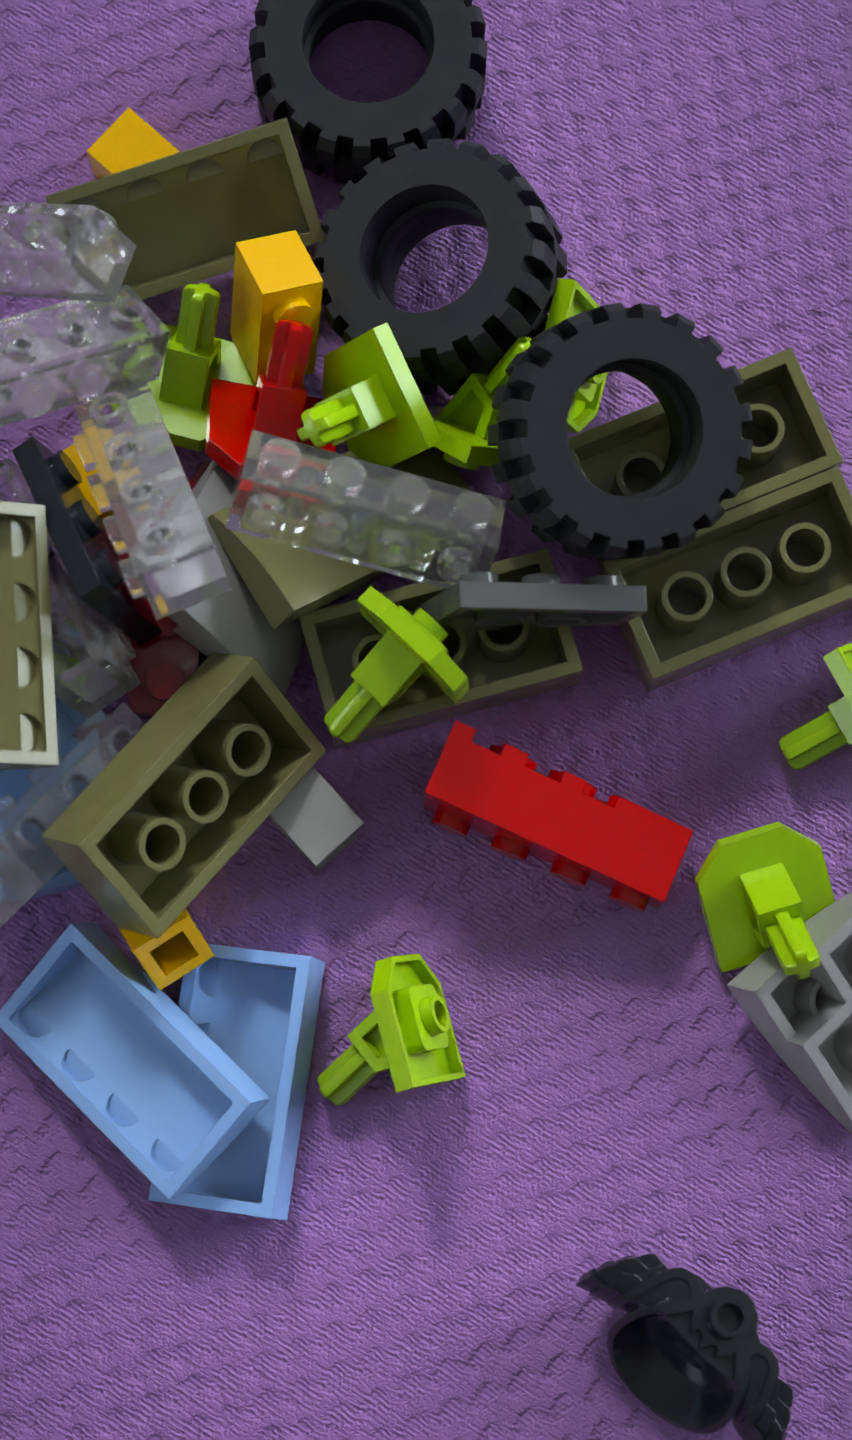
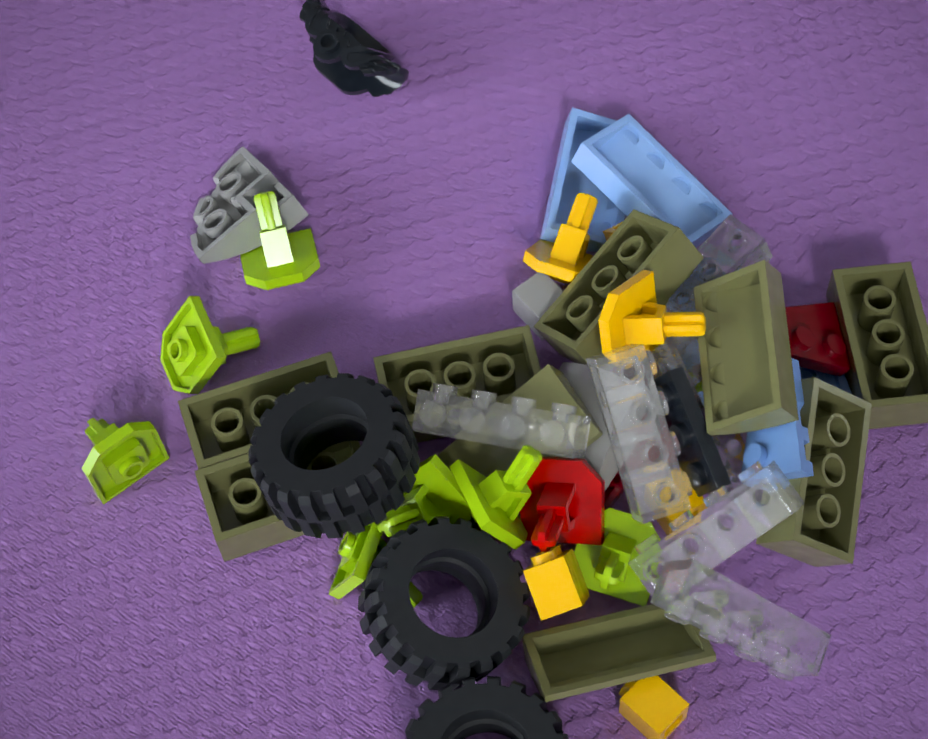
camera: 170 degrees left, 20 degrees down
lime piece [317,954,466,1106] -> none
lime piece [324,586,469,743] -> none
dark grey wing [416,571,647,631] -> none
red wedge [424,720,693,912] -> none
none -> yellow piece [523,193,598,283]
none -> yellow piece [598,269,706,370]

